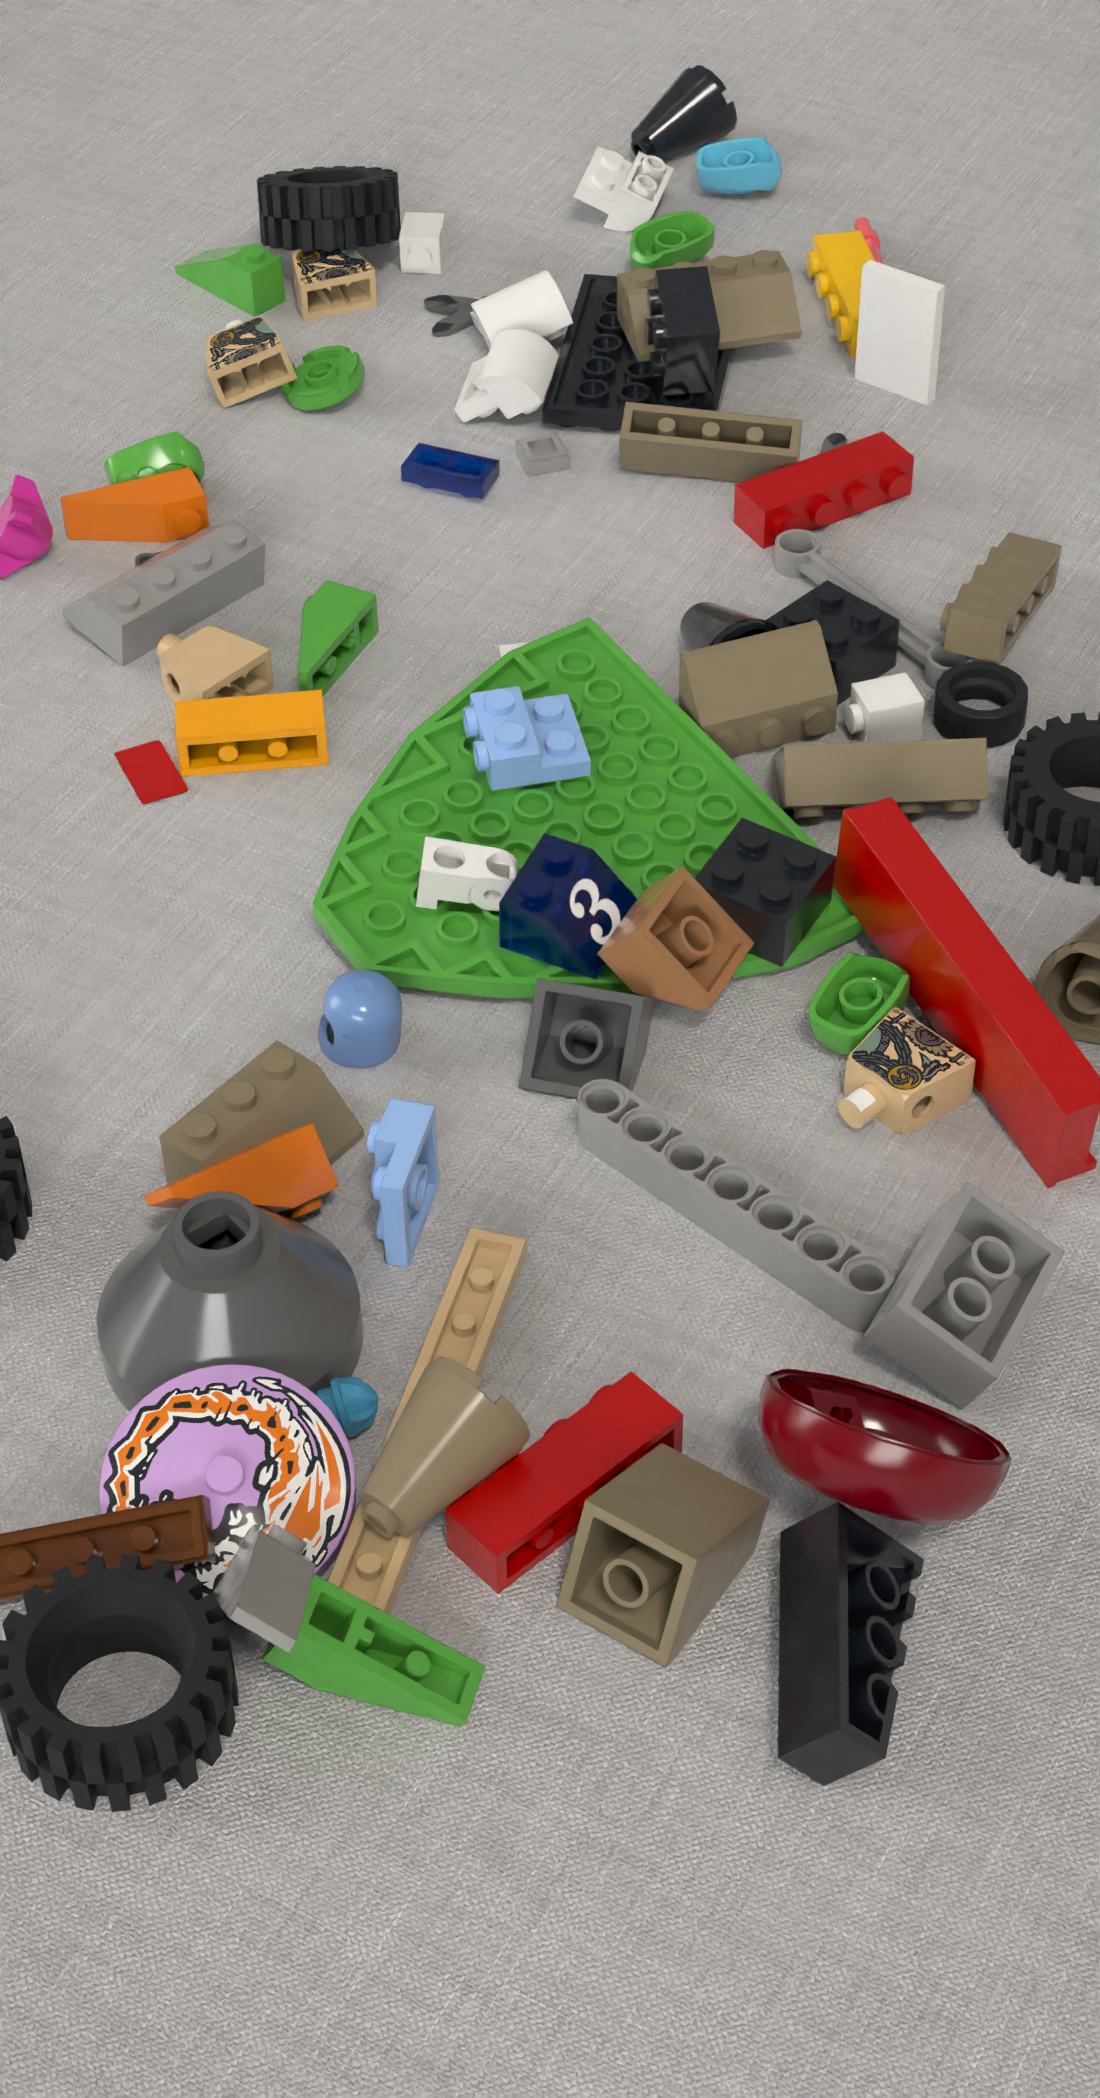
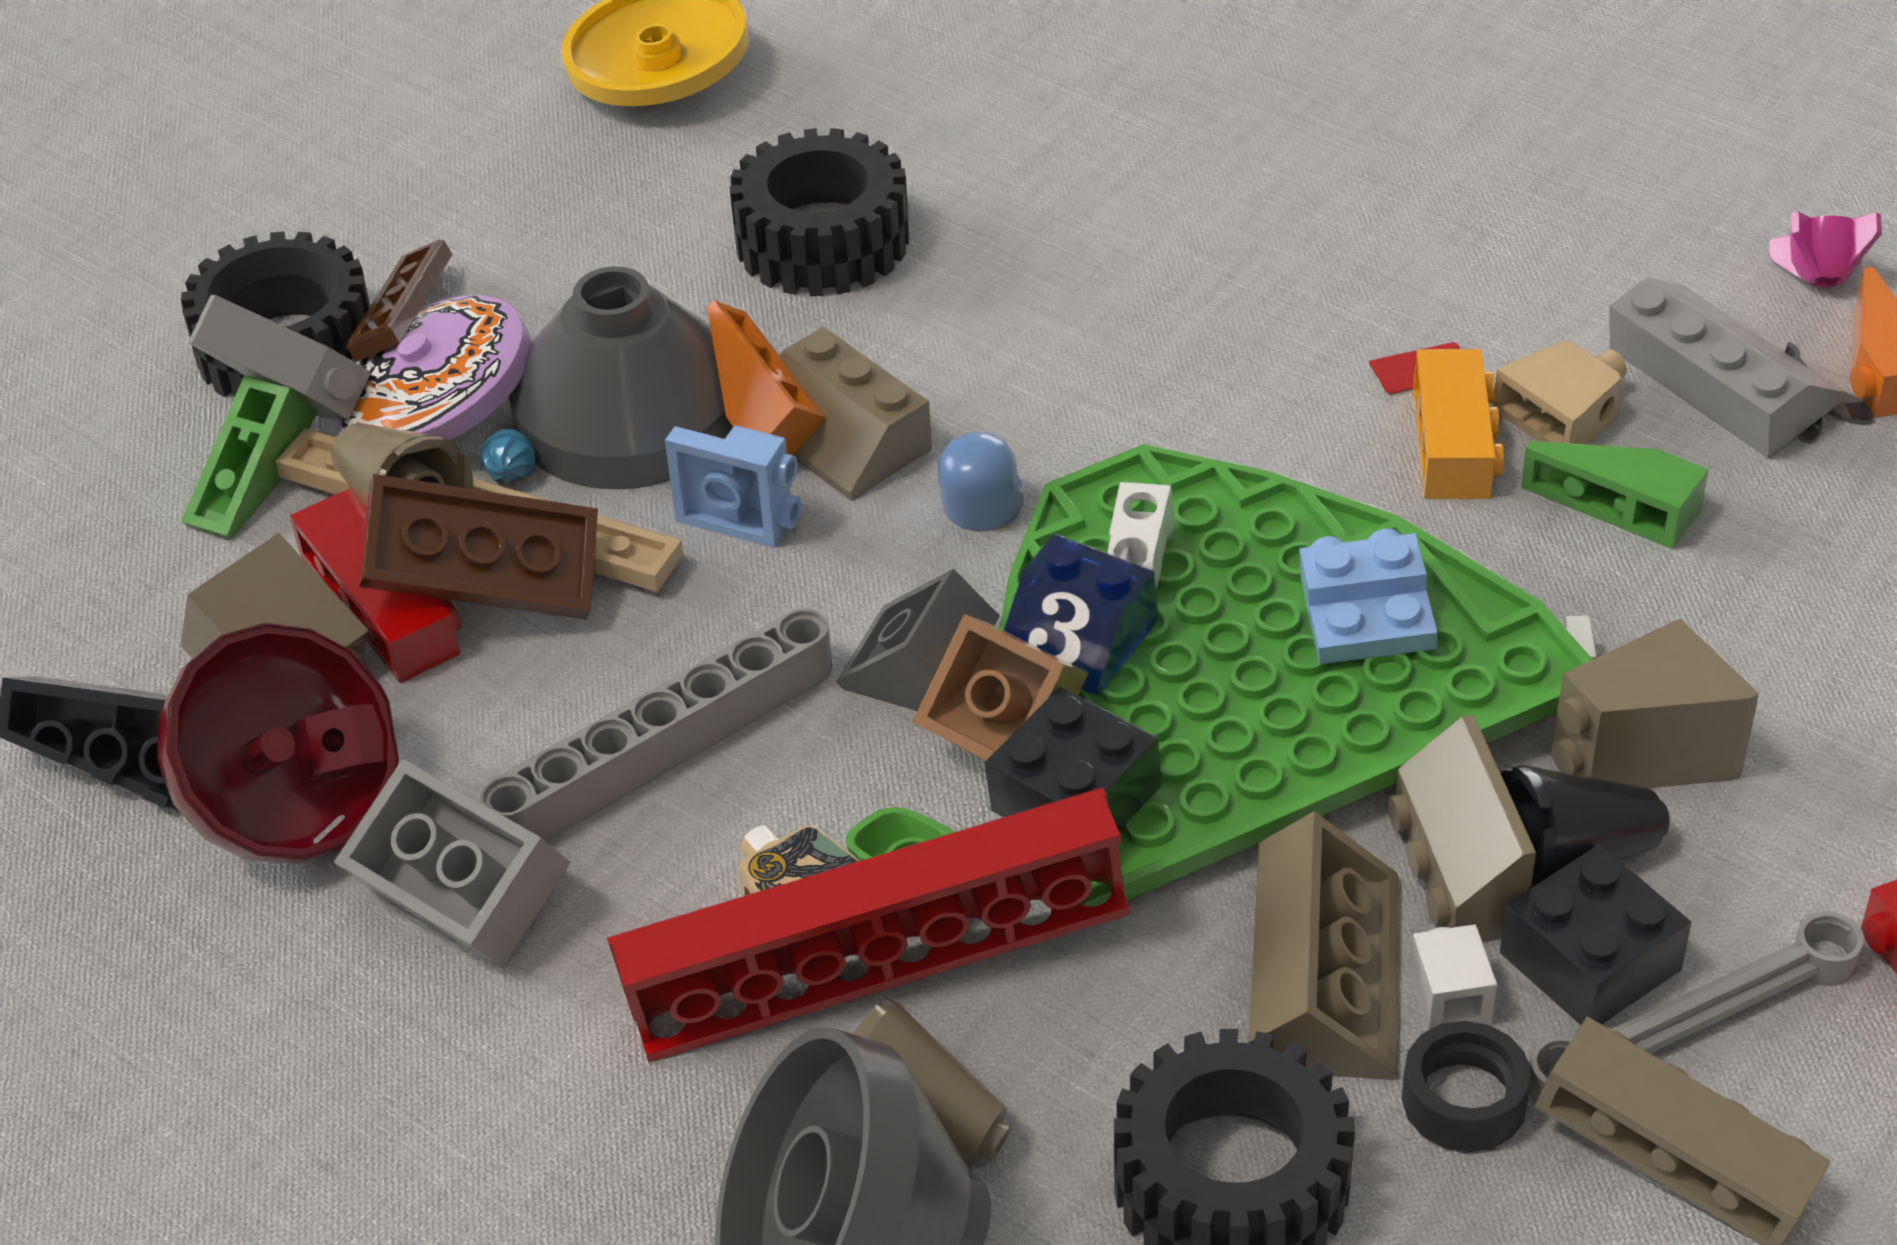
camera: 100 degrees right, 0 degrees up
none -> reddish brown plate [359,474,598,619]
none -> dark tan slope [1551,619,1759,788]

